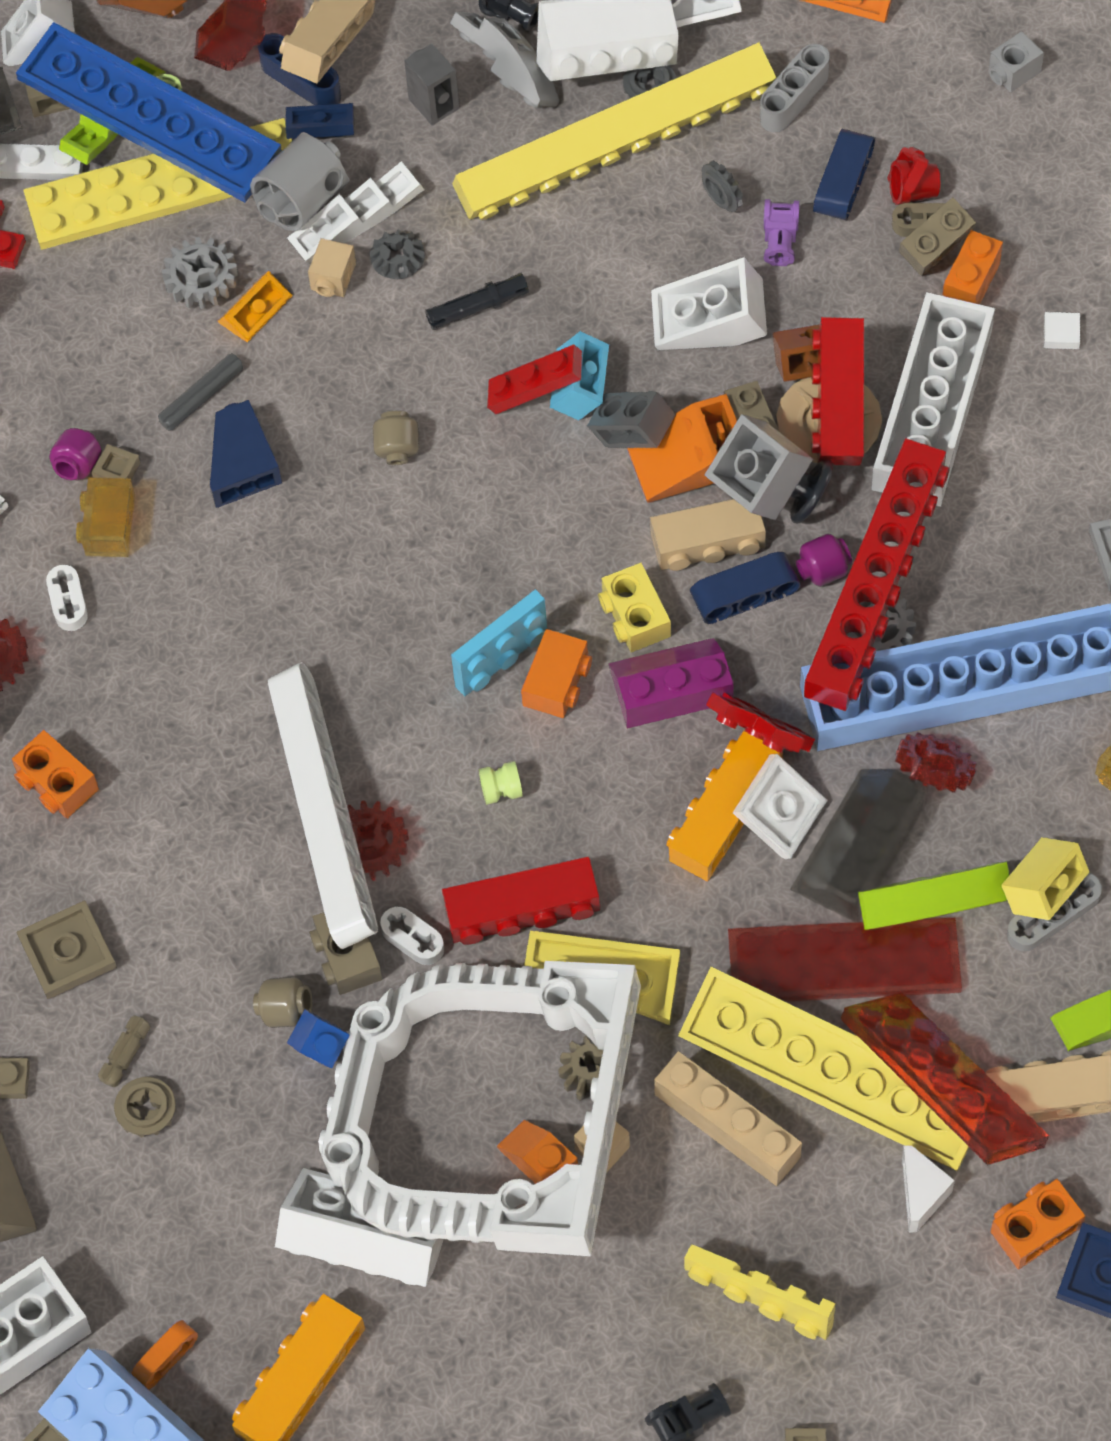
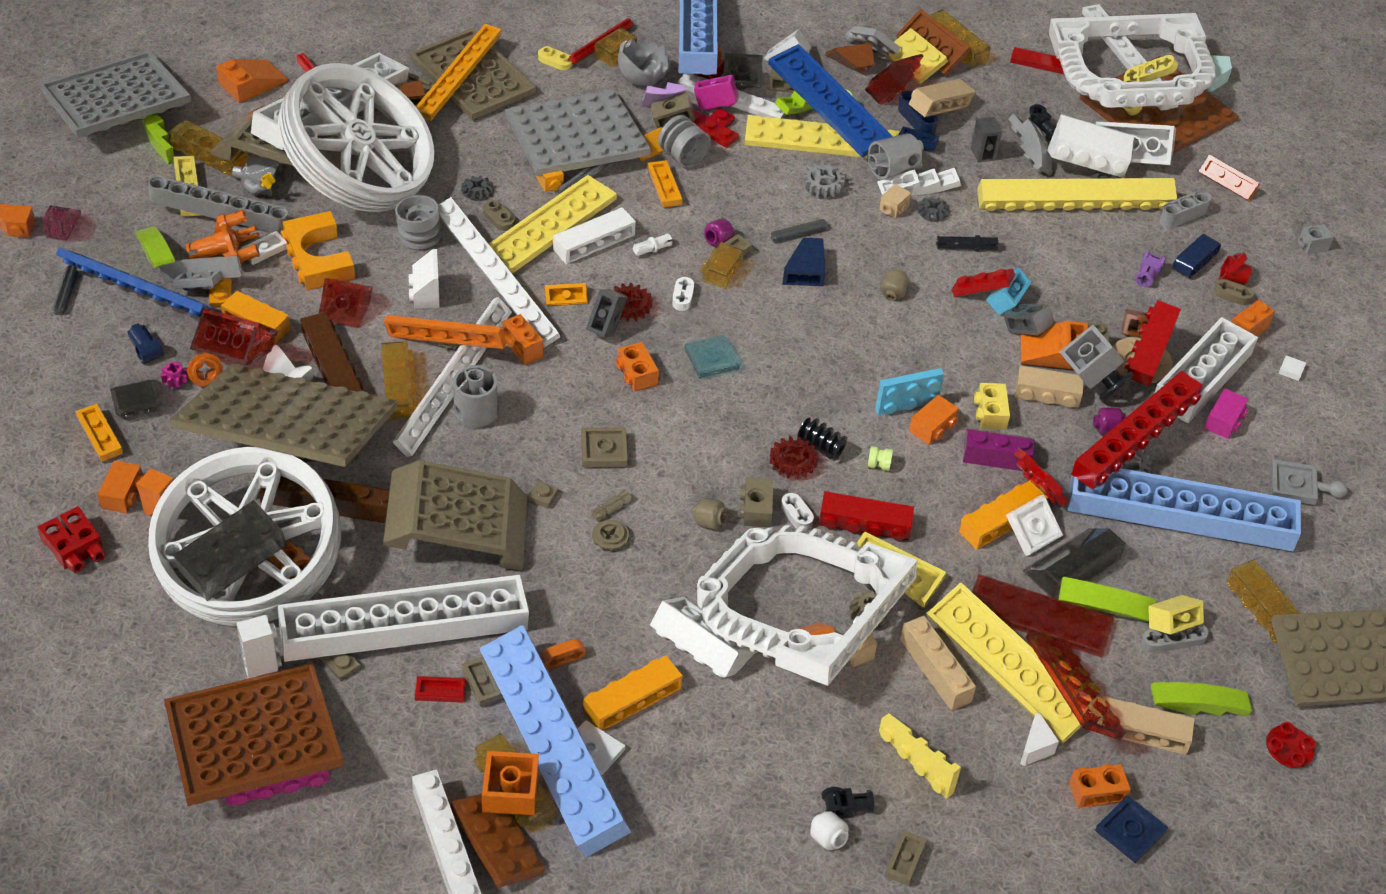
camera: 15 degrees right, 15 degrees down
light orange slope [218,271,293,342] -> none
white beam [268,662,378,949] -> none
blue brick [287,1009,350,1069] -> none
white slope [651,257,767,350] -> none
dark blue beam [690,552,800,624] -> none
dark grey gear [701,161,743,212] -> none
clear red gear [895,732,977,793] -> none
dark tan brick [899,197,976,276] -> none
none -> clear light blue plate [684,335,740,379]
none -> black piece [797,418,848,460]
none -> dark pink brick [1204,388,1249,439]

